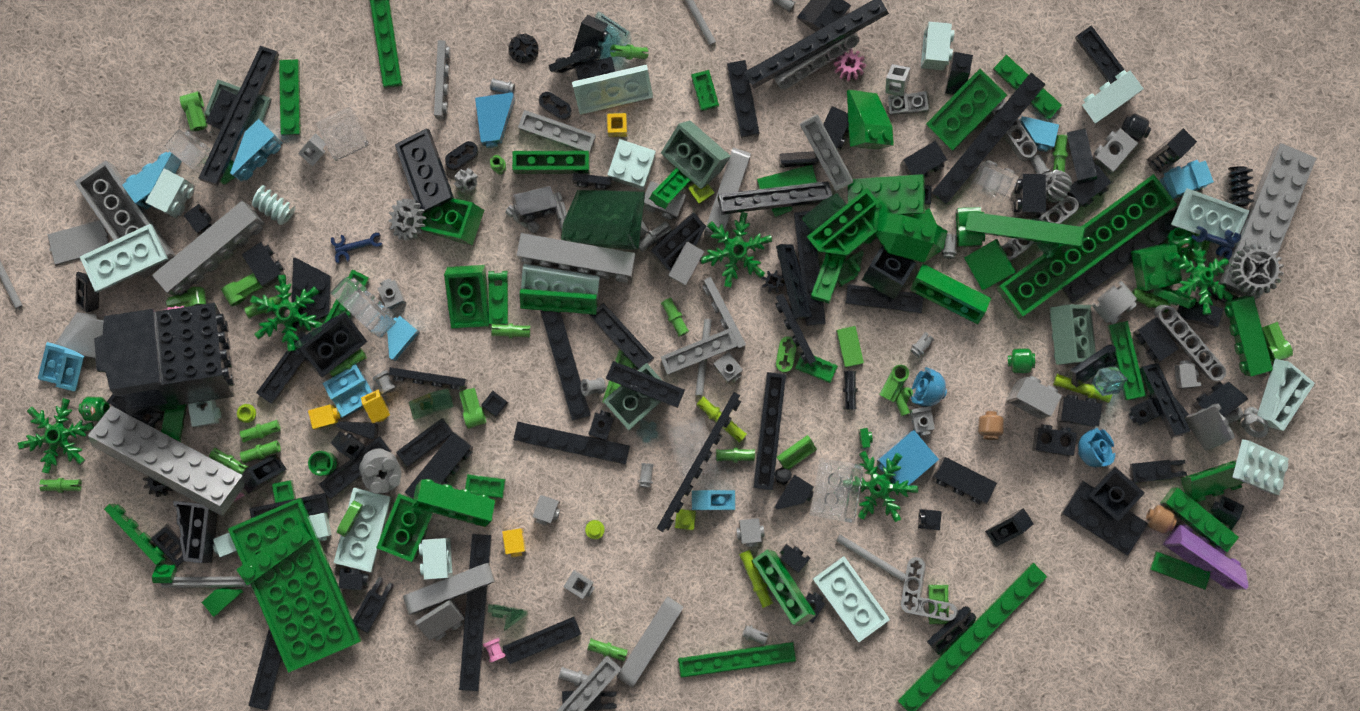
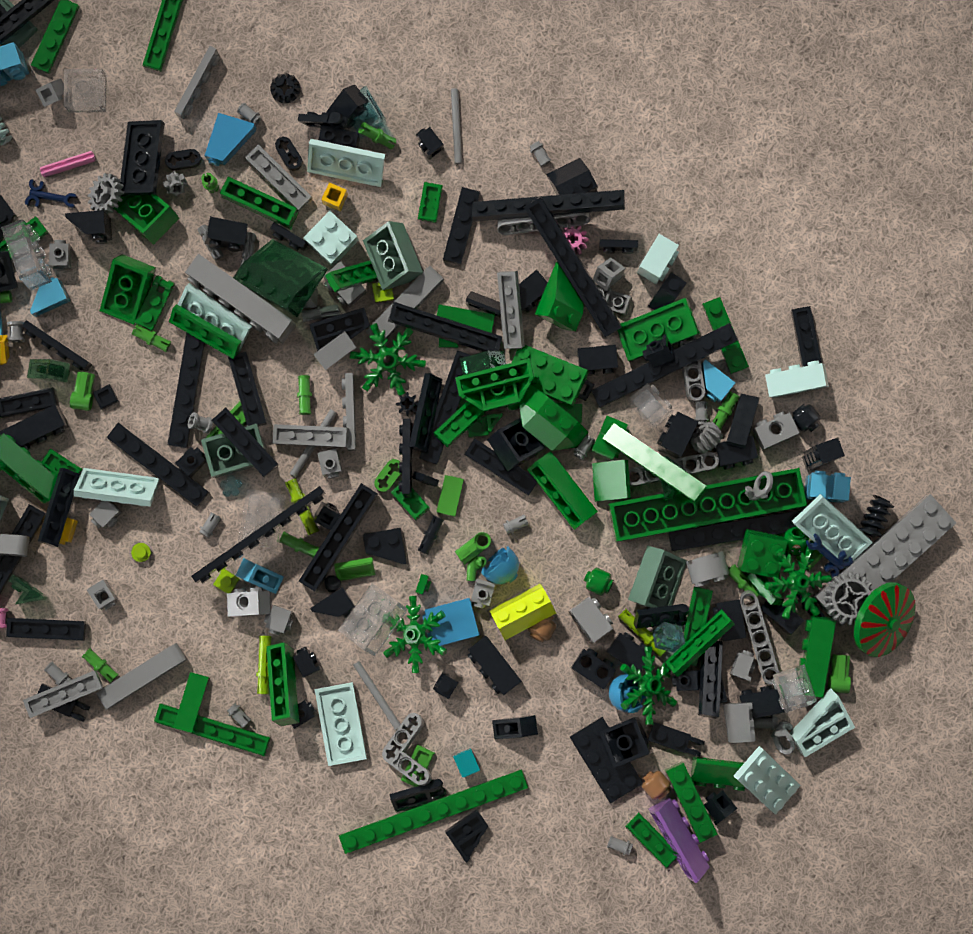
camera: 25 degrees right, 0 degrees up
none -> black plate [38,468,80,547]
none -> bright pink axle [40,151,96,177]
none -> black slope [65,210,112,244]
none -> light aqua plate [74,468,159,507]
none -> green tile [173,672,209,734]
none -> light grey brick [227,587,271,617]
none -> black brick [314,502,341,530]
none -> black wing [363,528,407,565]
none -> black tile [412,471,439,487]
none -> black brick [416,127,444,160]
none -> black wing [445,809,488,863]
none -> teal panel [453,748,480,778]
none -> neon yellow slope [489,584,556,640]
none -> black plate [524,196,622,337]
none -> black plate [599,239,638,254]
none -> light grey pin [607,836,633,856]
none -> green piece [620,646,677,725]
none -> black brick [643,334,674,368]
none -> green plate [665,609,735,677]
none -> light grey piece [745,471,773,500]
none -> clear brick [772,664,817,713]
none -> dish [854,582,916,657]

